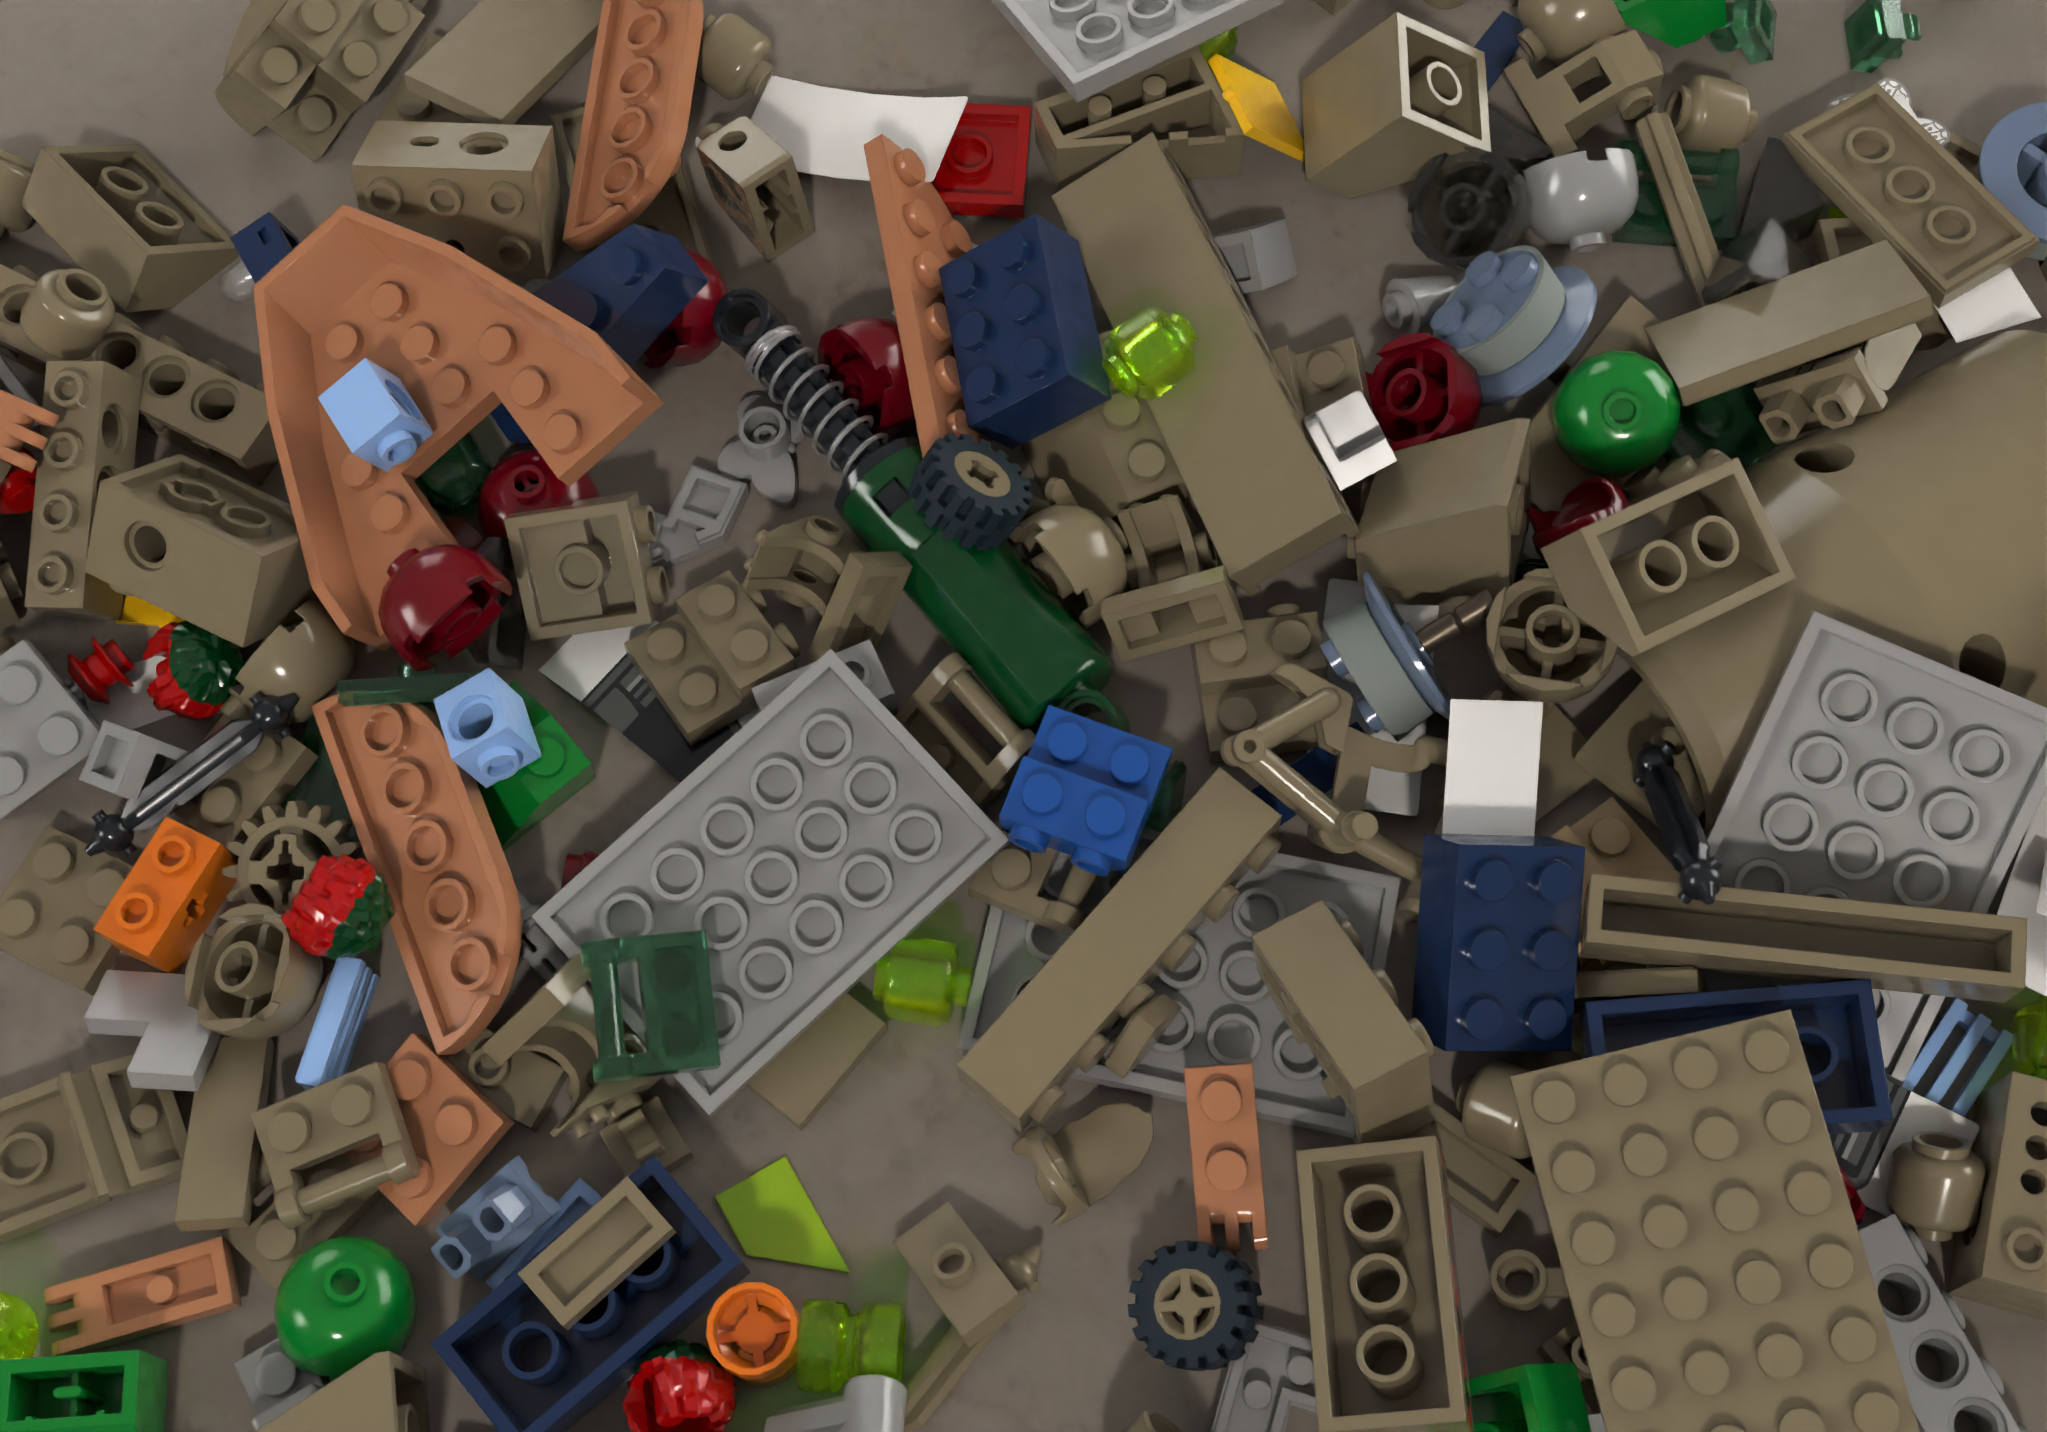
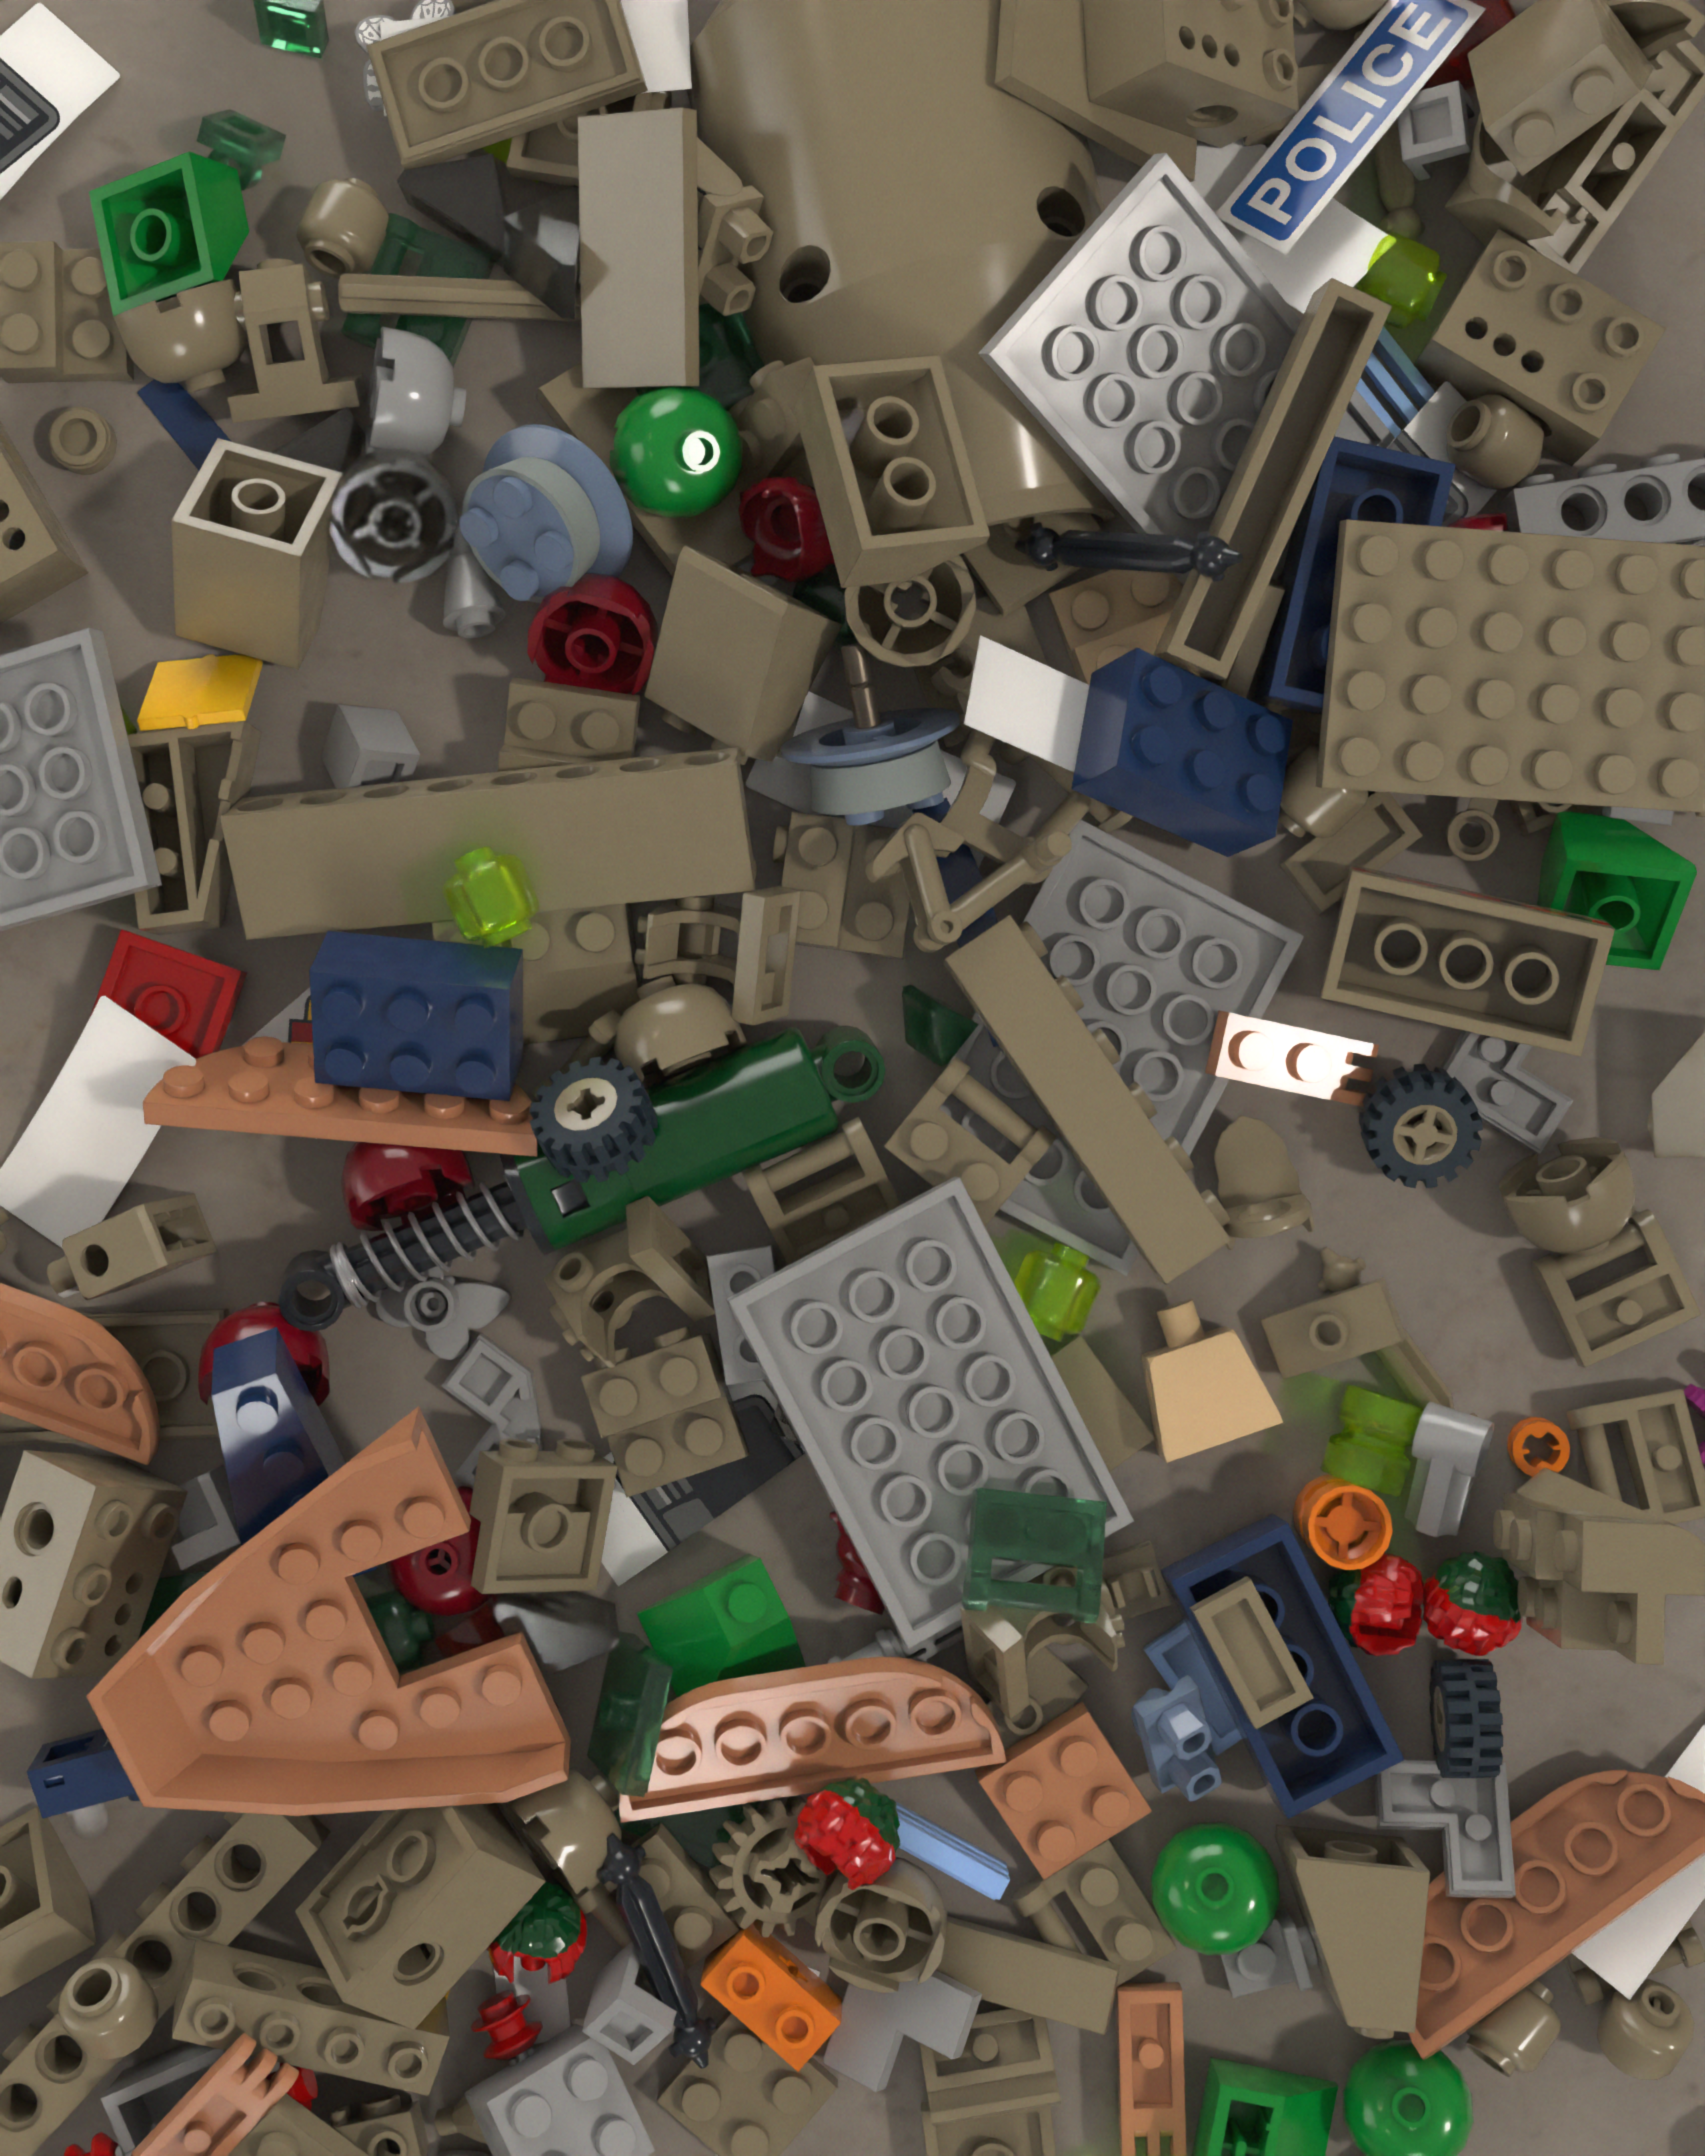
camera: 75 degrees left, 20 degrees up
dark tan plate [251,1061,420,1230] -> none
light blue brick [318,358,434,472] -> none
dark red cylinder [378,544,513,671] -> none
light blue brick [433,668,542,788] -> none
lime sticker [715,1156,850,1272] -> none
blue plate [999,705,1172,876] -> none
dark tan tile [1104,993,1182,1079] -> none
dark tan wedge [1251,900,1435,1144] -> none
panel [1304,390,1397,491] -> none
none -> tan torso [1141,1299,1283,1463]

